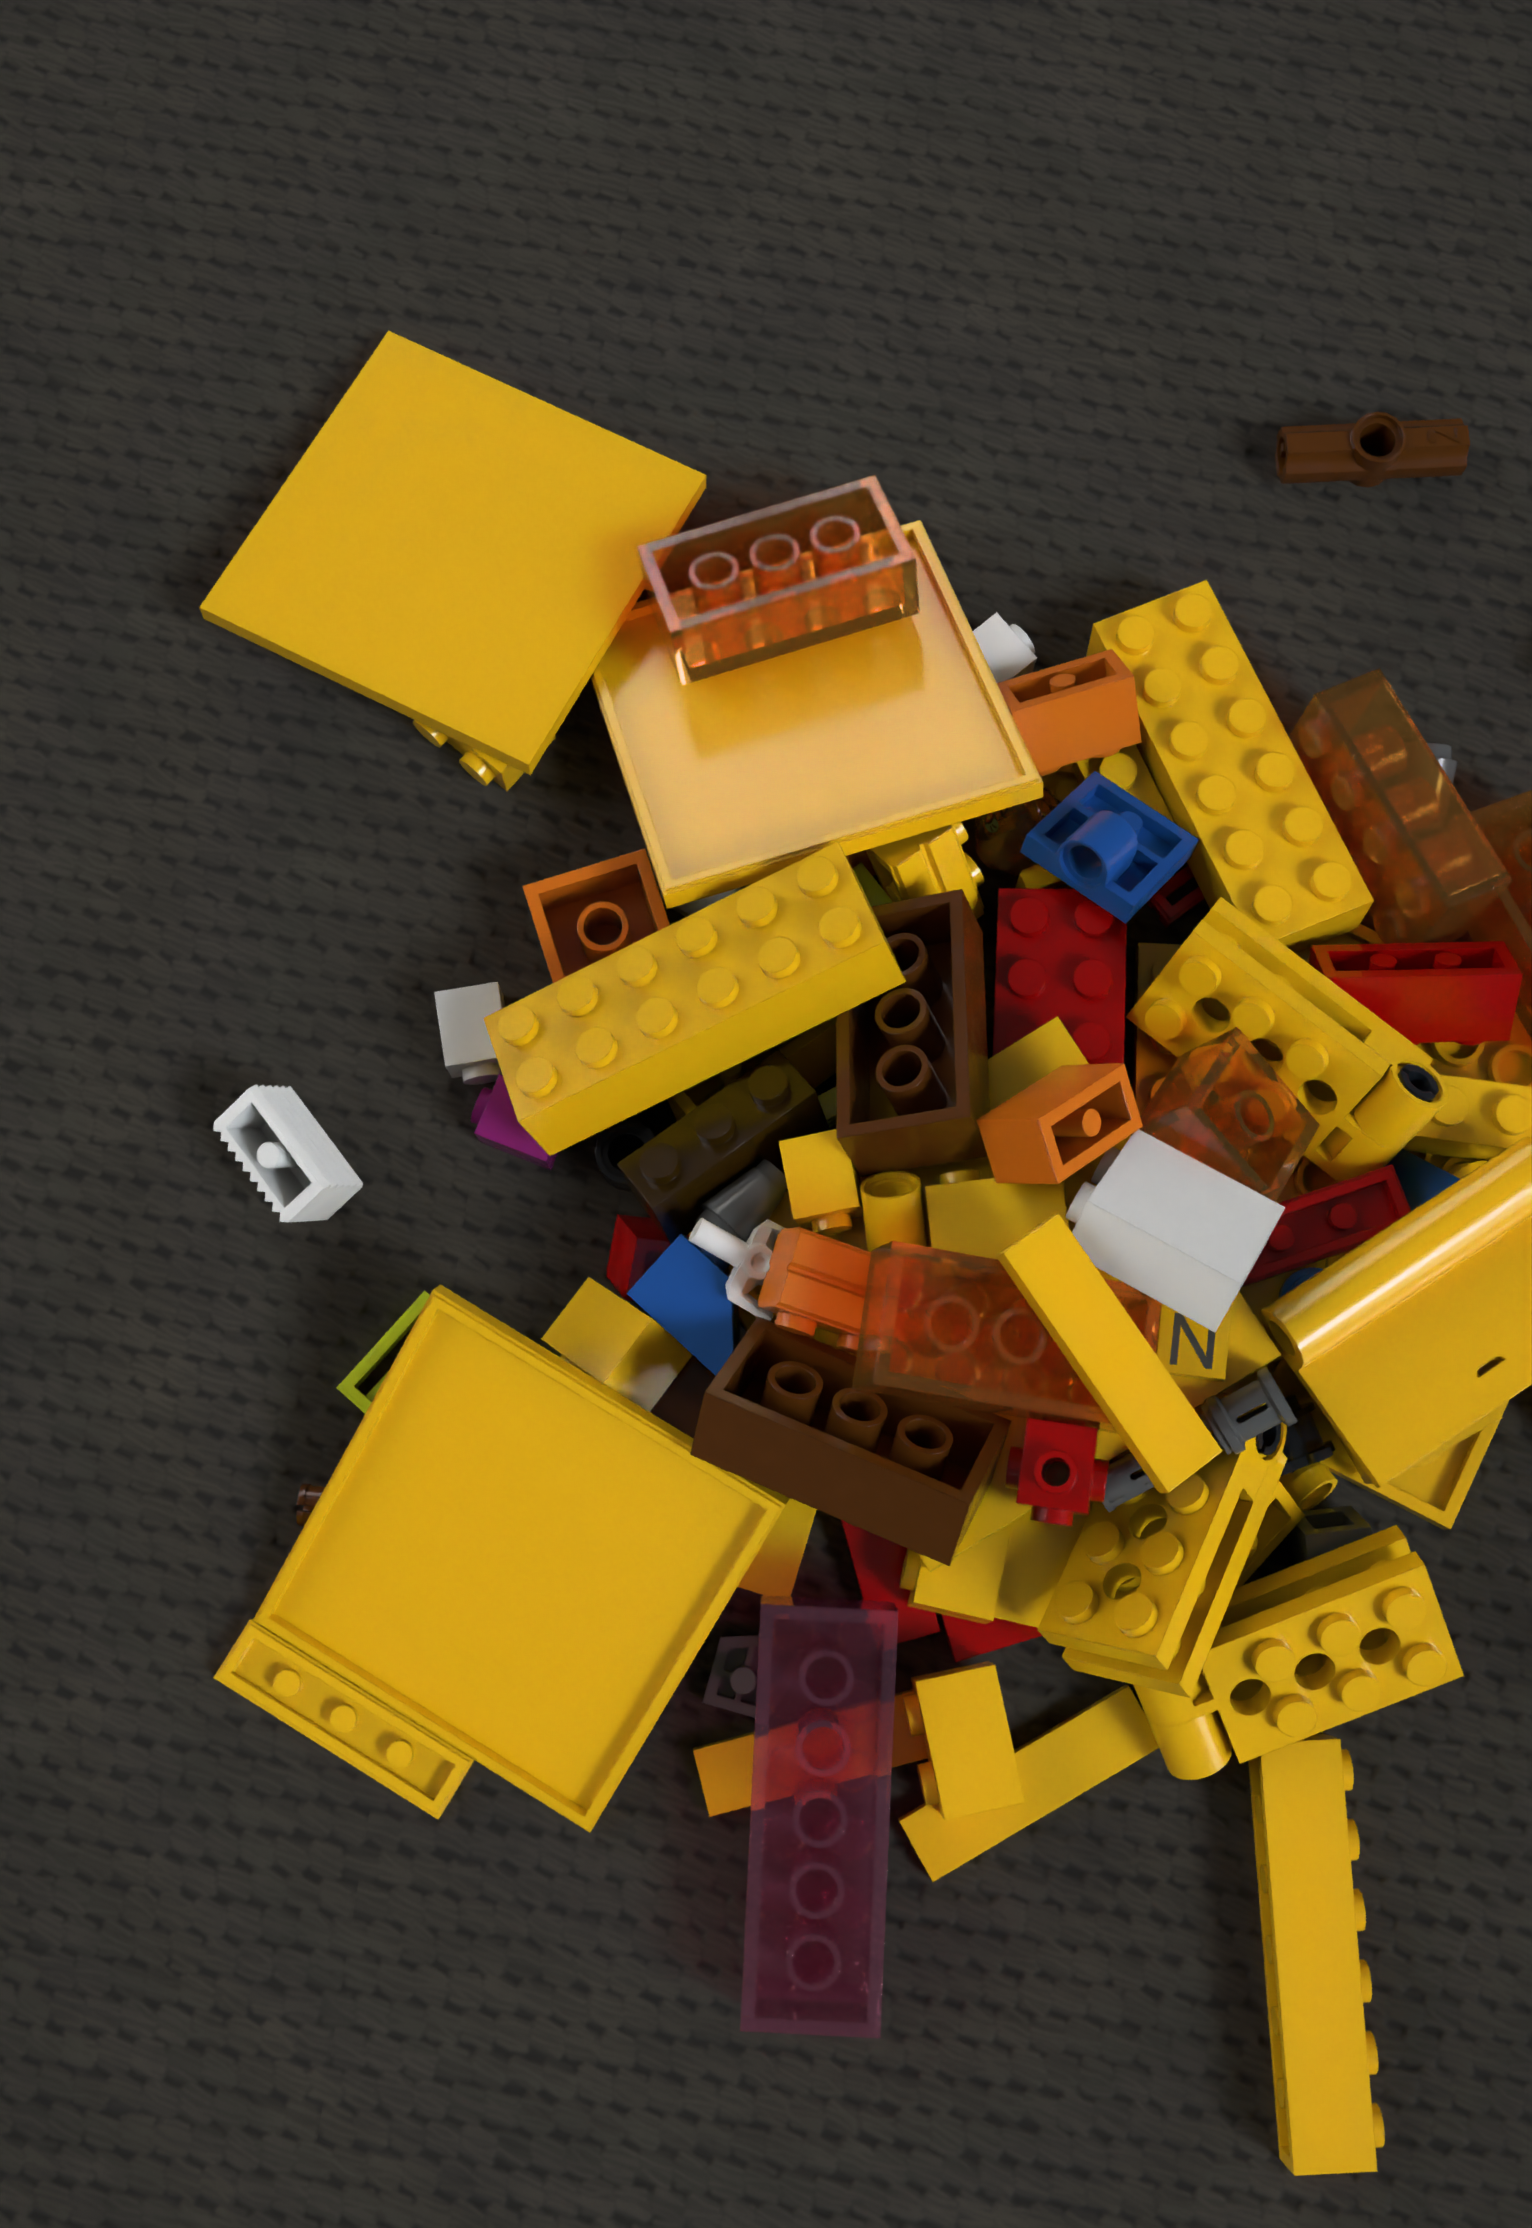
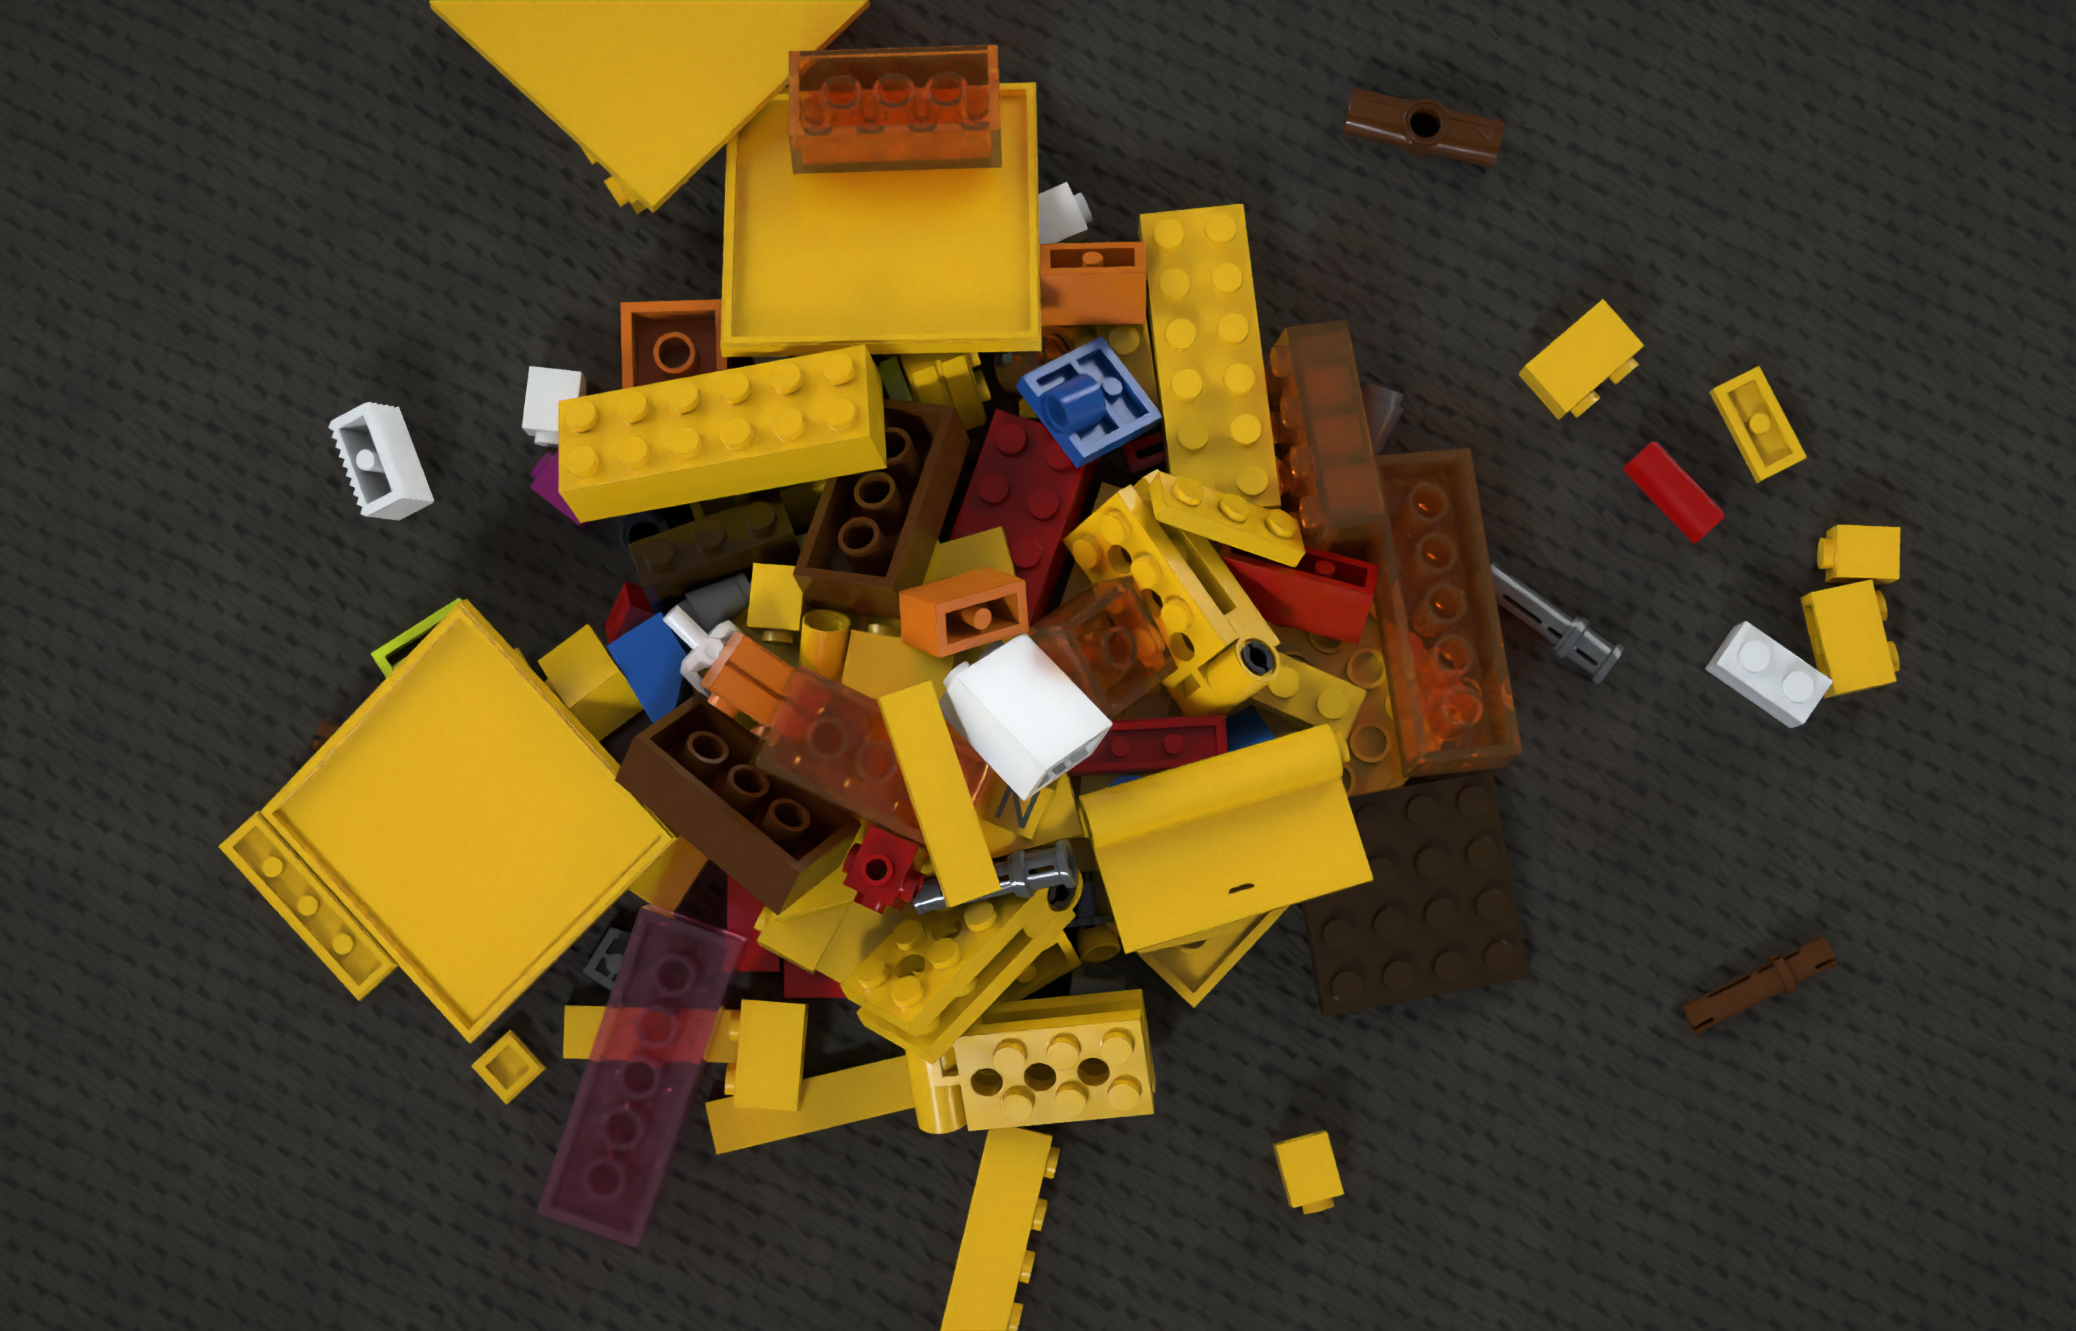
camera: 15 degrees right, 5 degrees up
none -> yellow tile [471,1030,547,1105]
none -> yellow plate [1149,471,1306,568]

